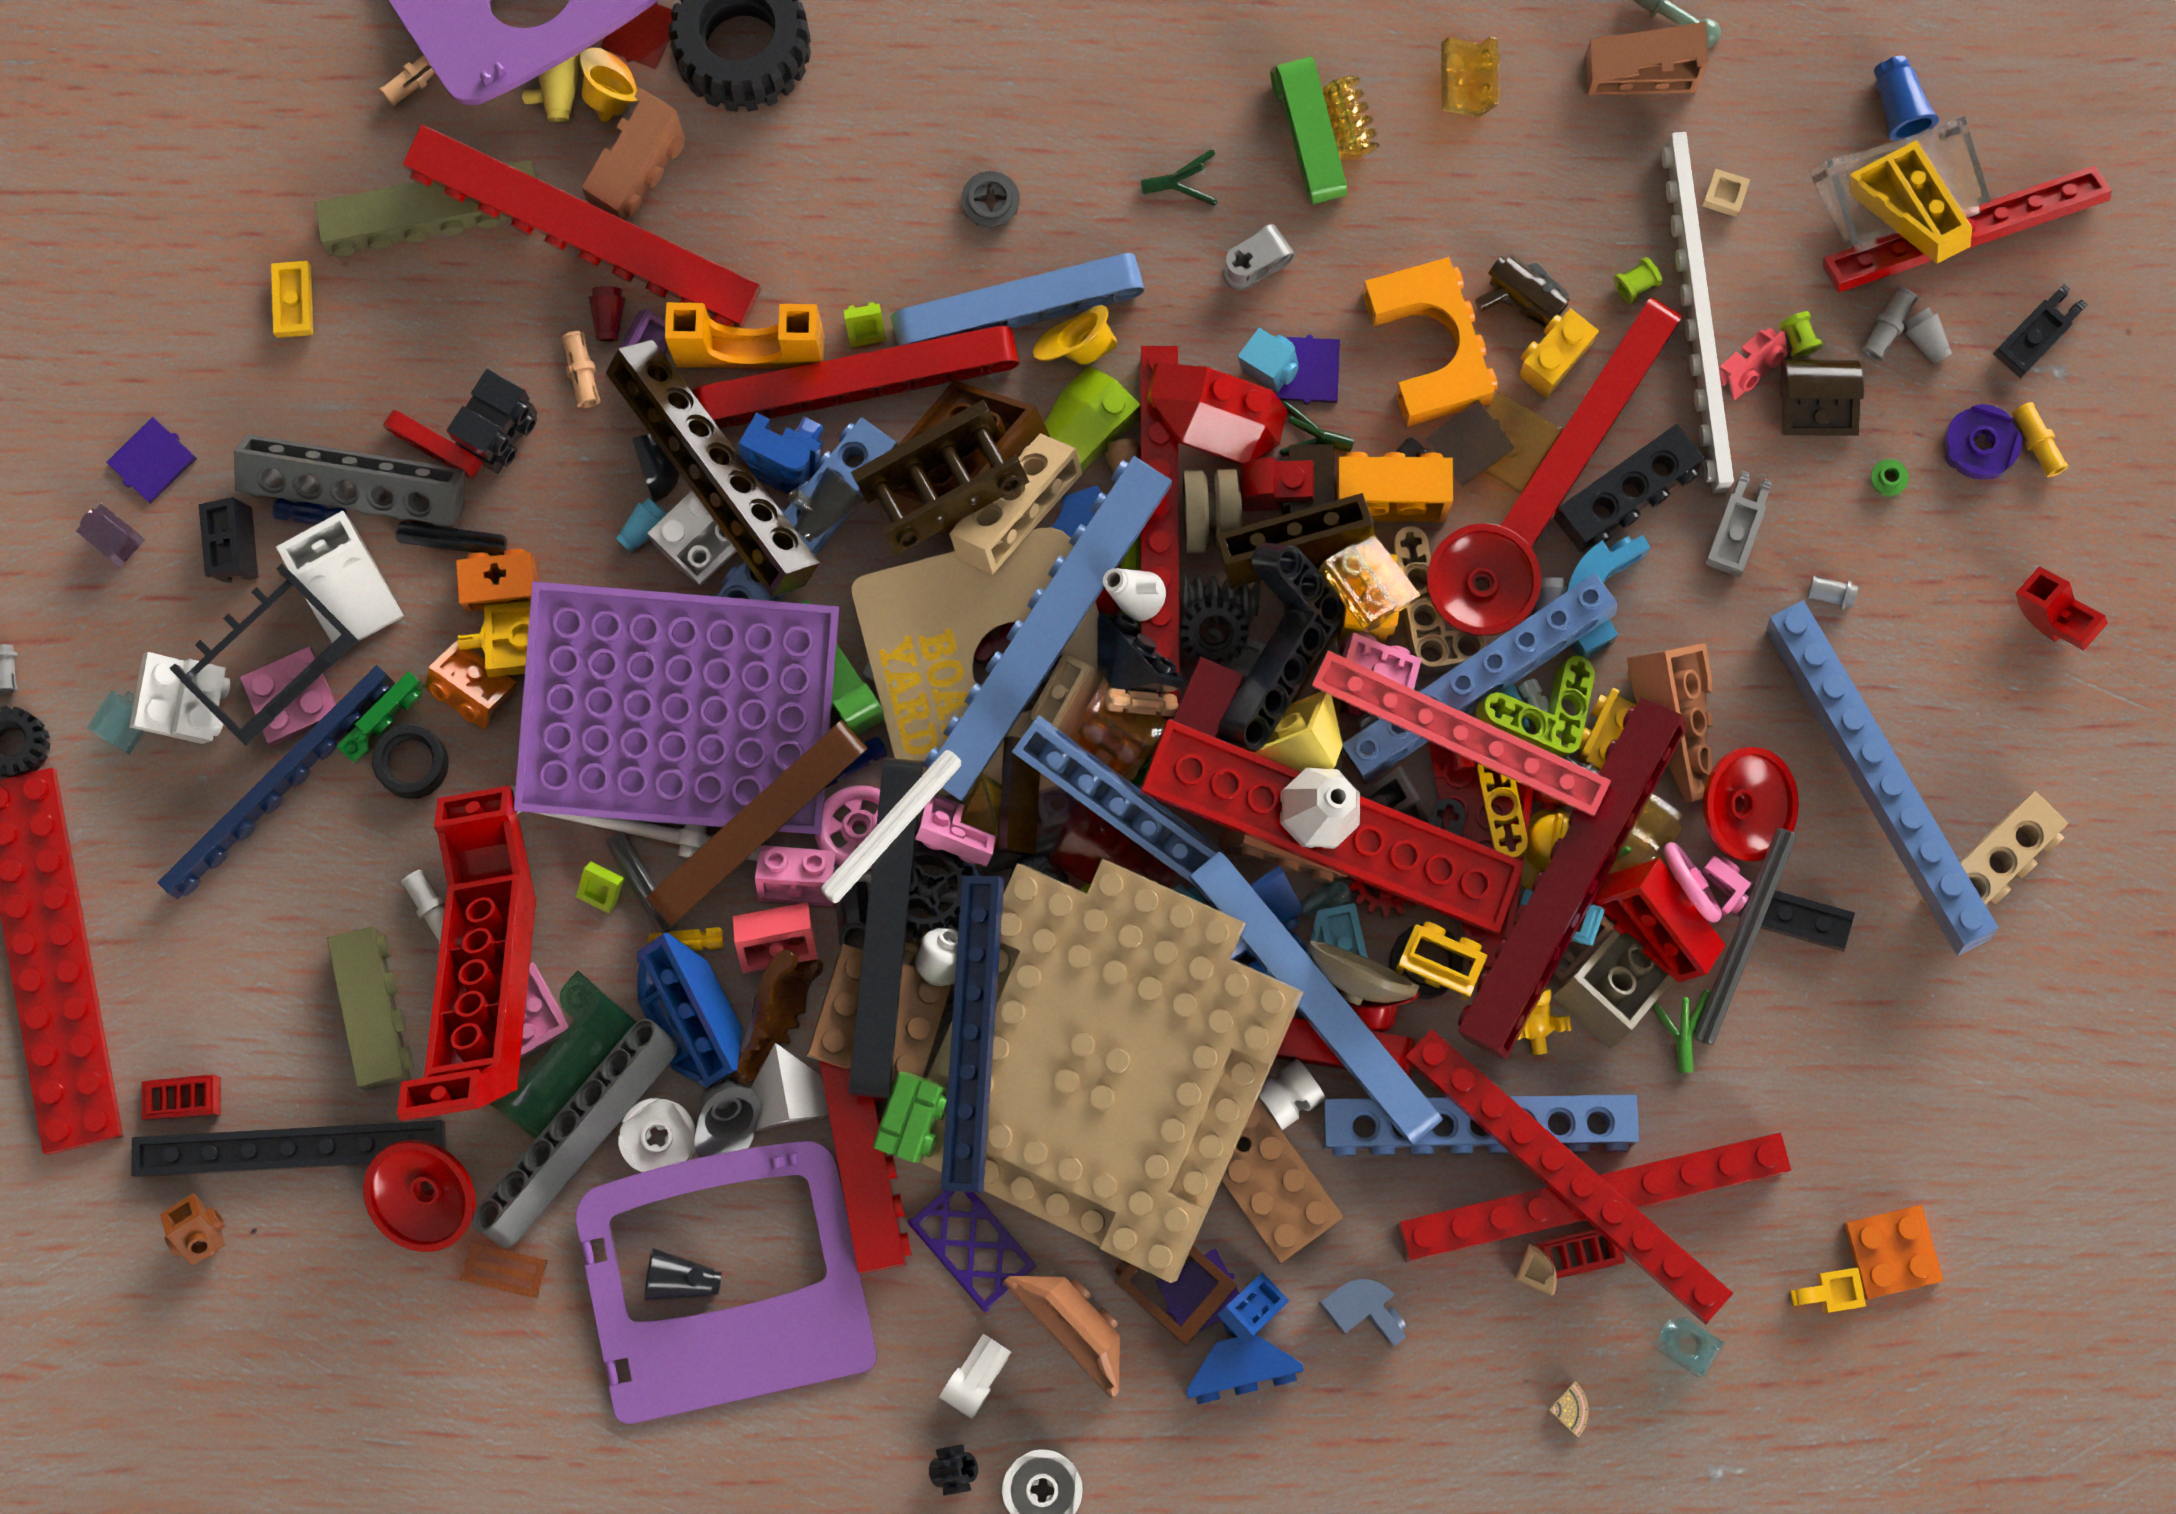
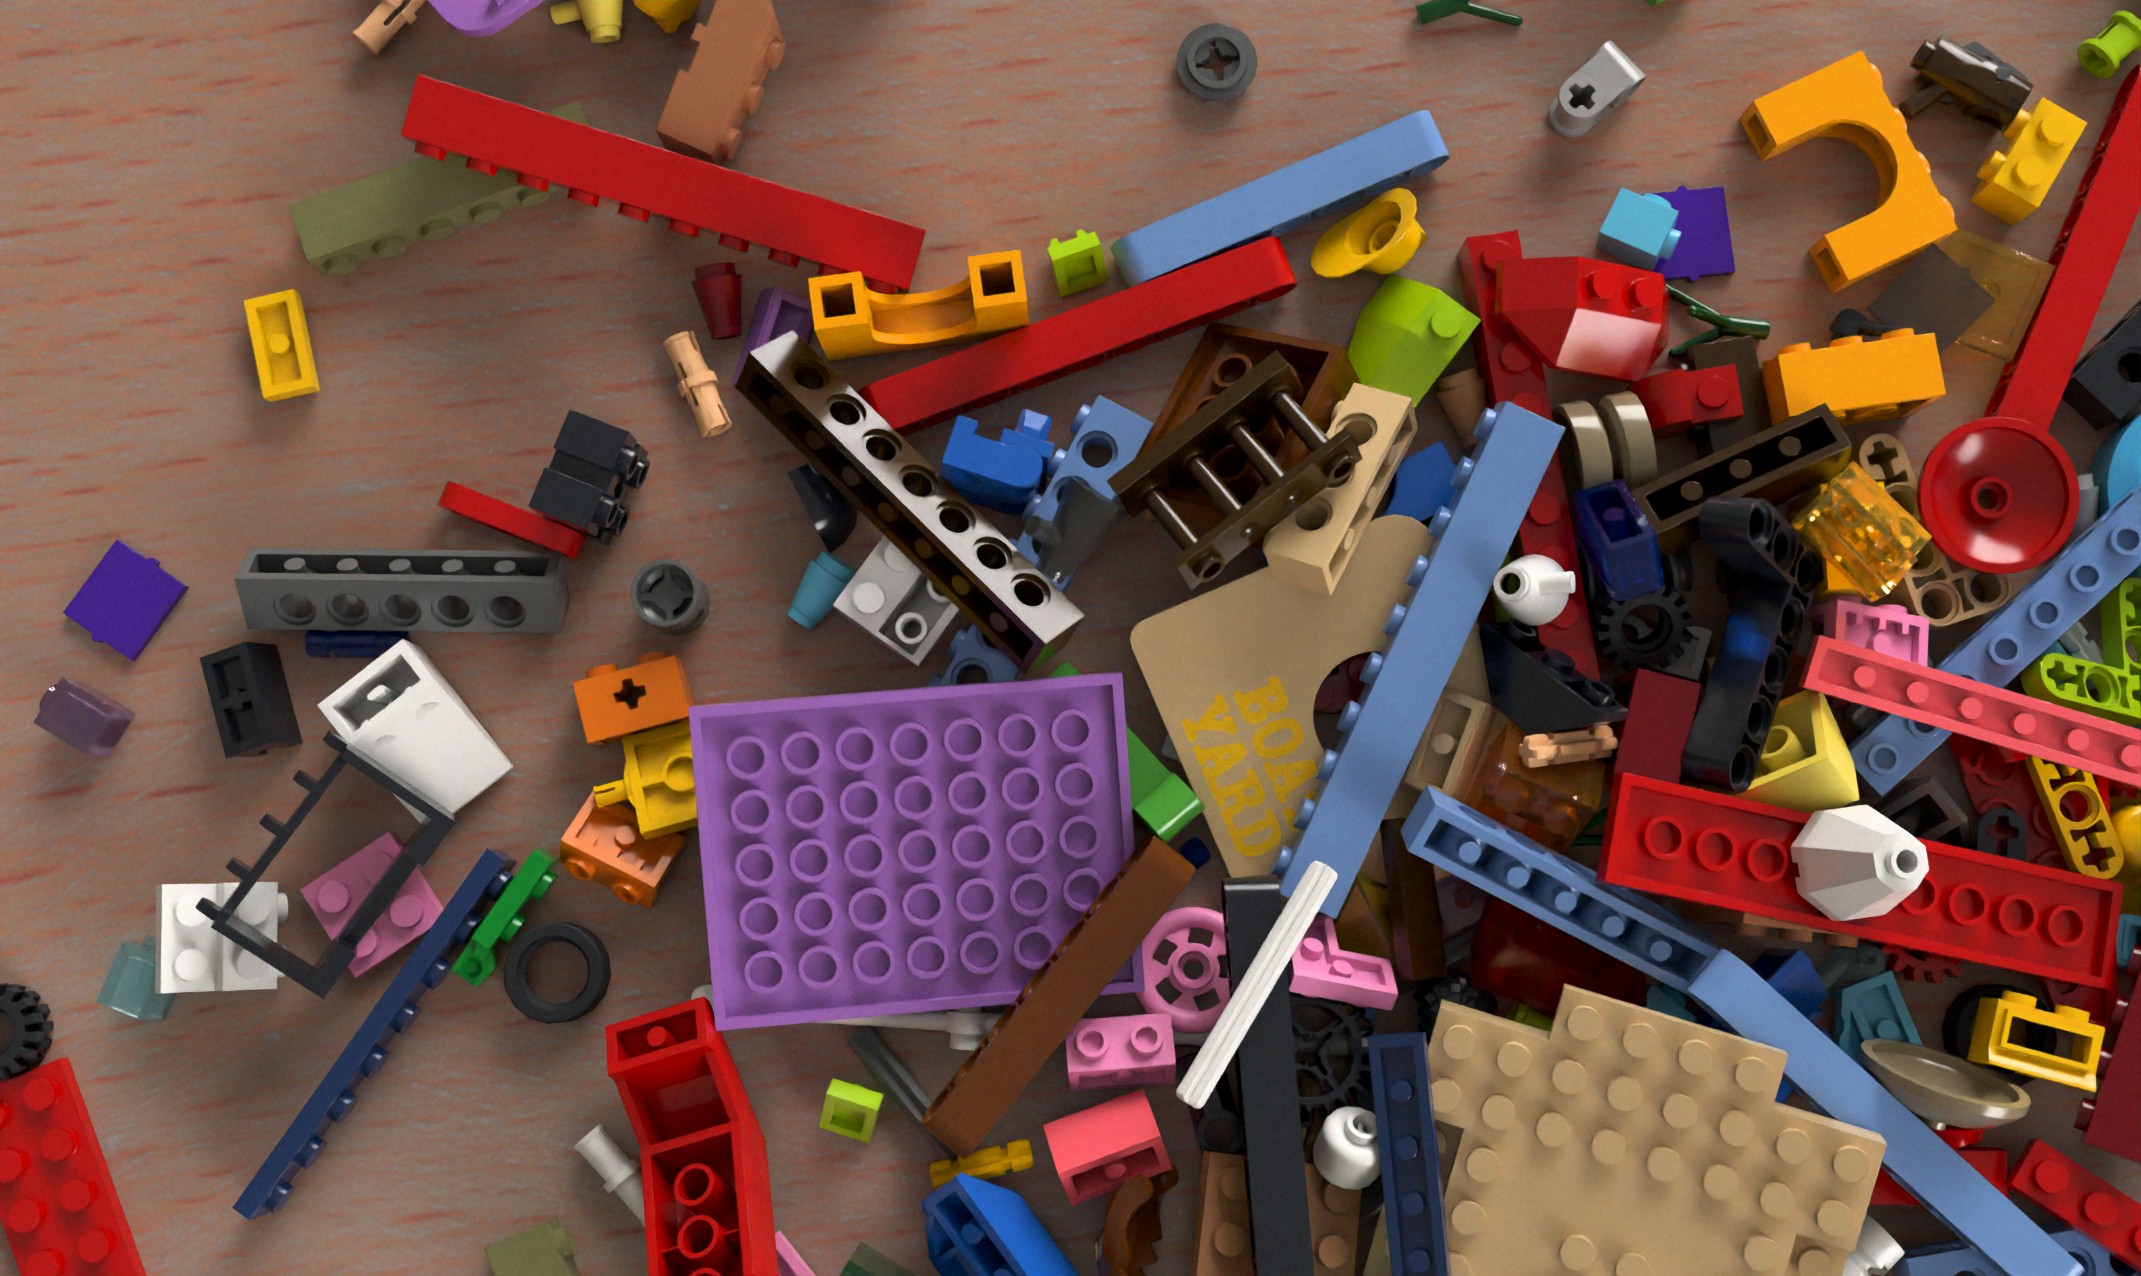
camera: 10 degrees left, 5 degrees up
black axle [396,521,507,556] -> none
none -> dark grey wheel [630,559,711,636]
none -> clear blue brick [1572,479,1664,602]

